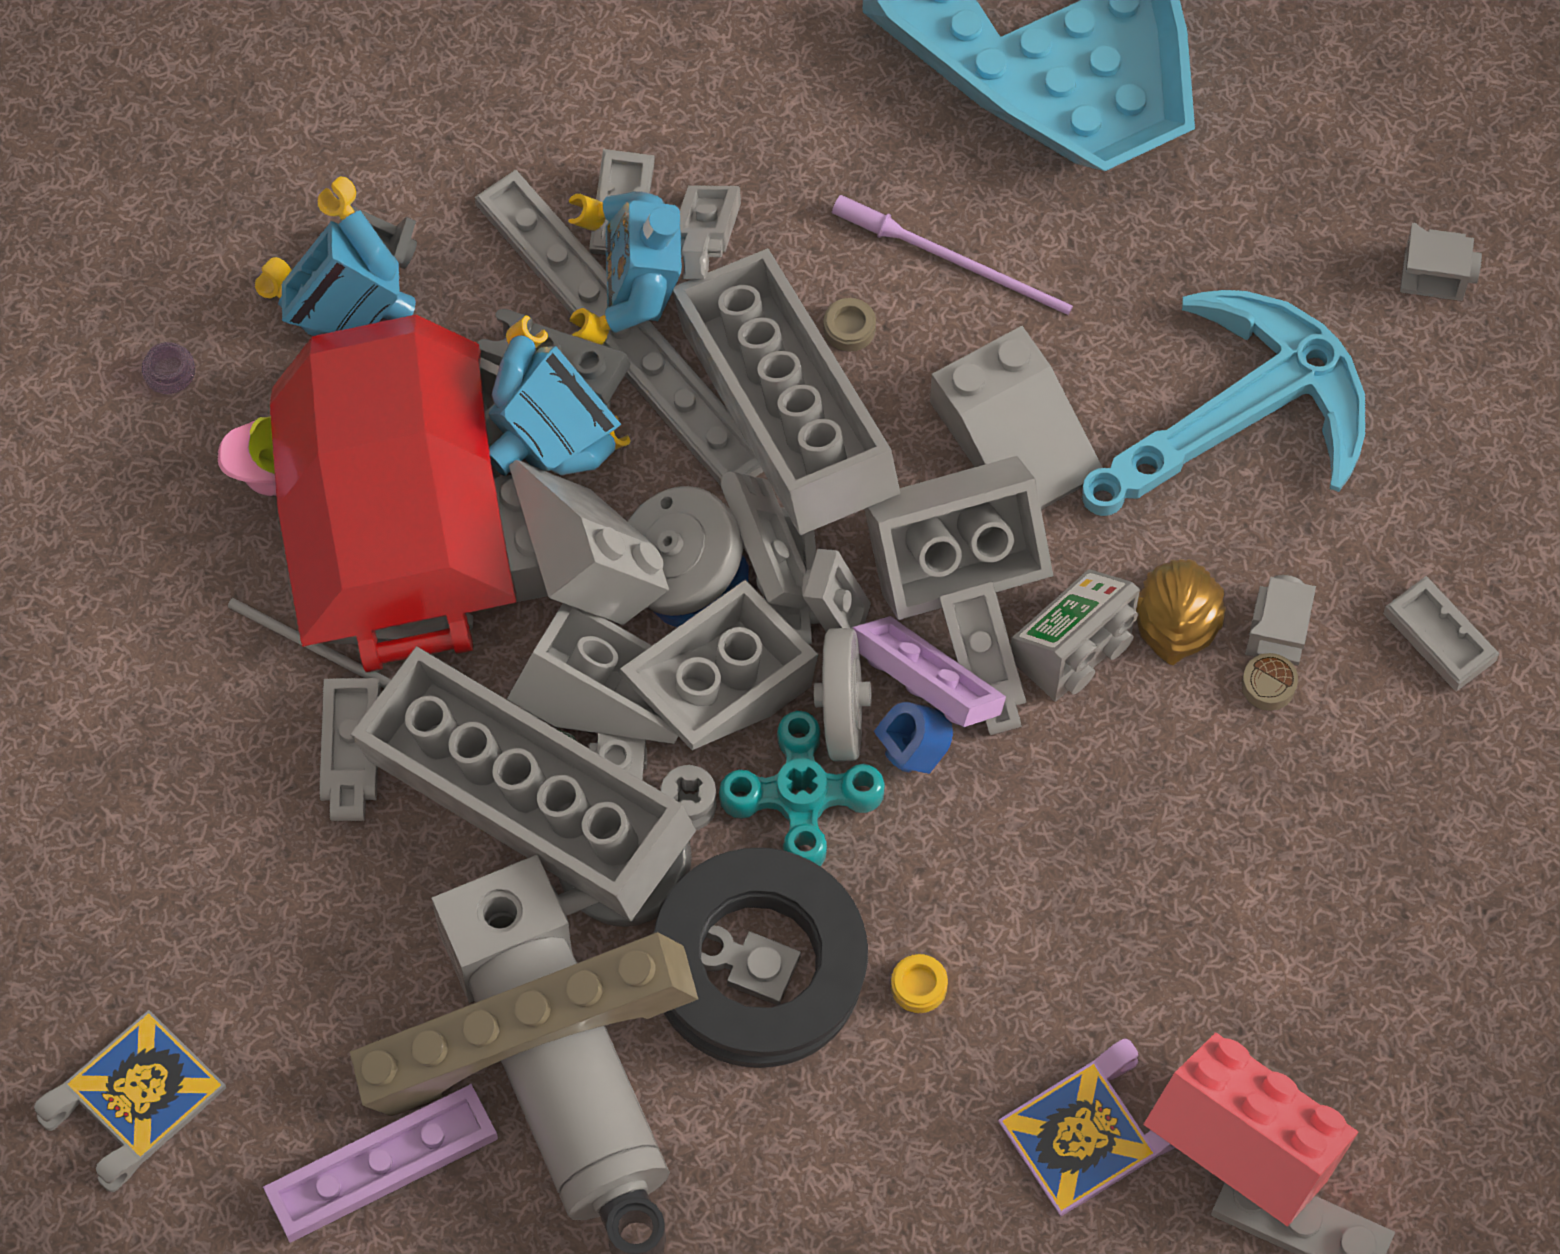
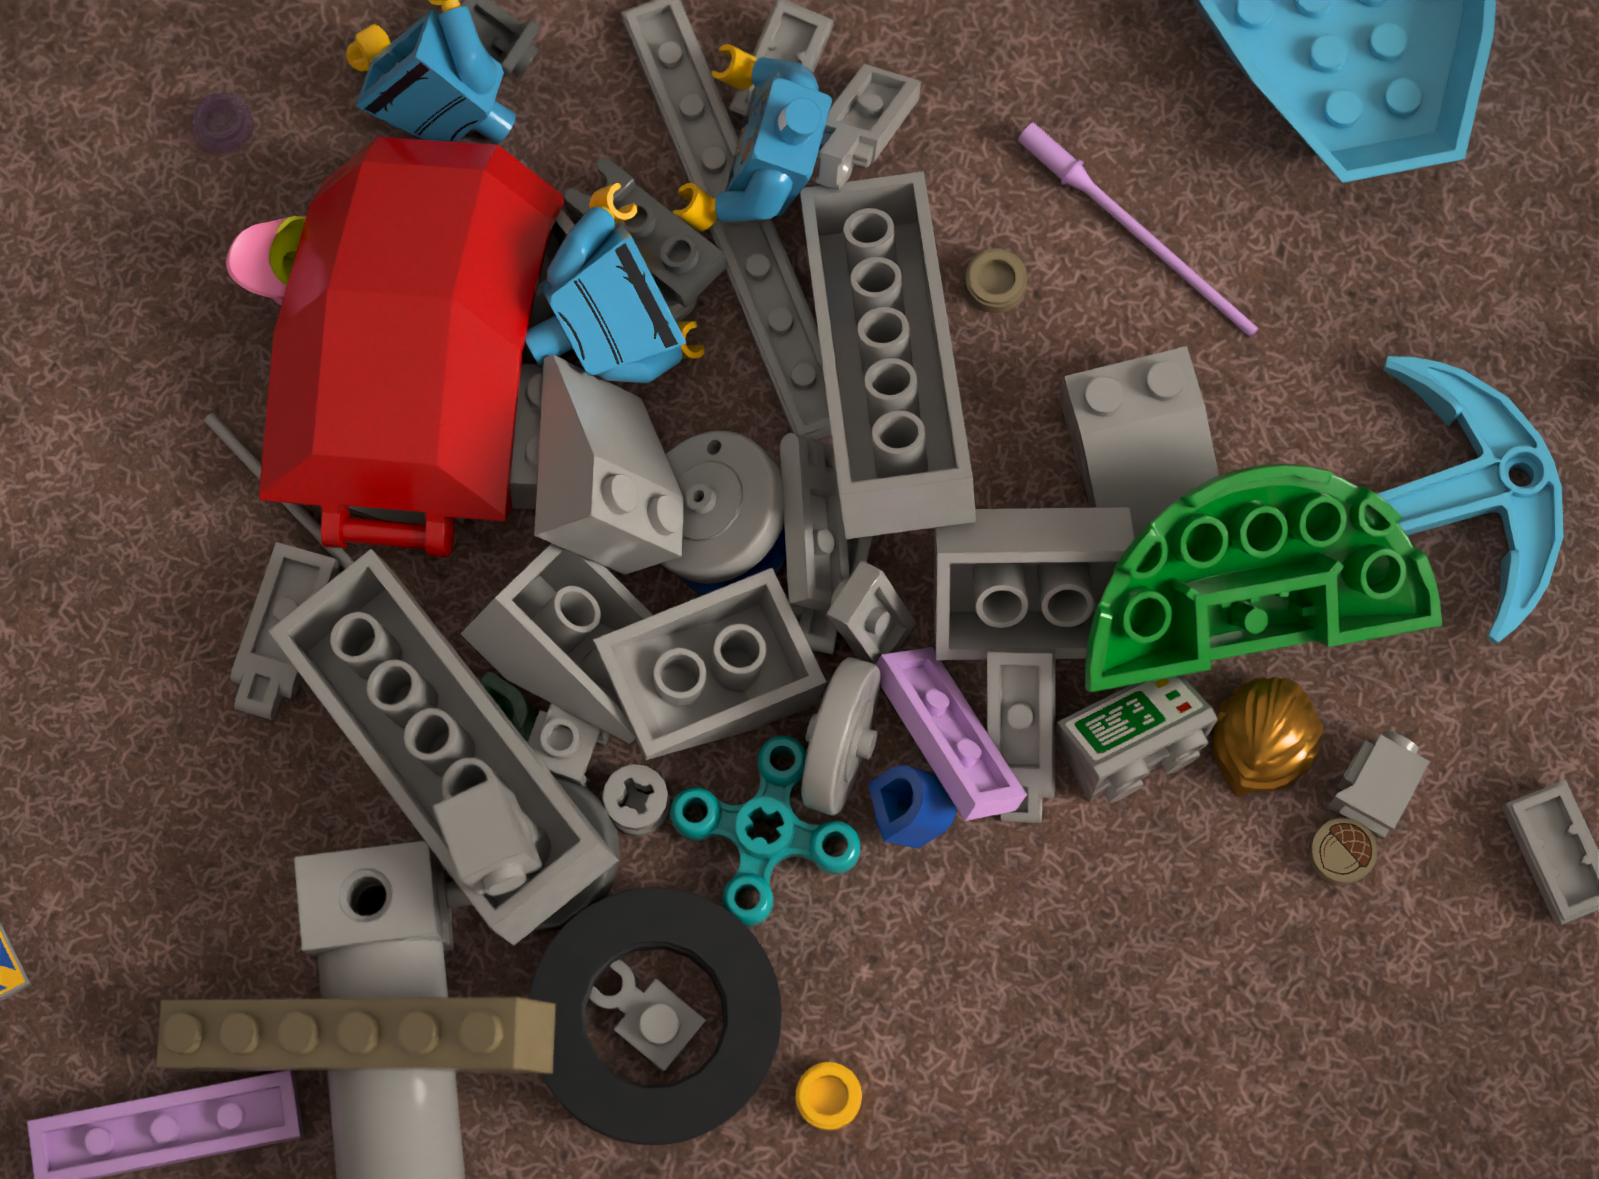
camera: 20 degrees right, 10 degrees up
none -> light grey brick [433,777,542,896]
none -> green brick [1085,463,1442,692]

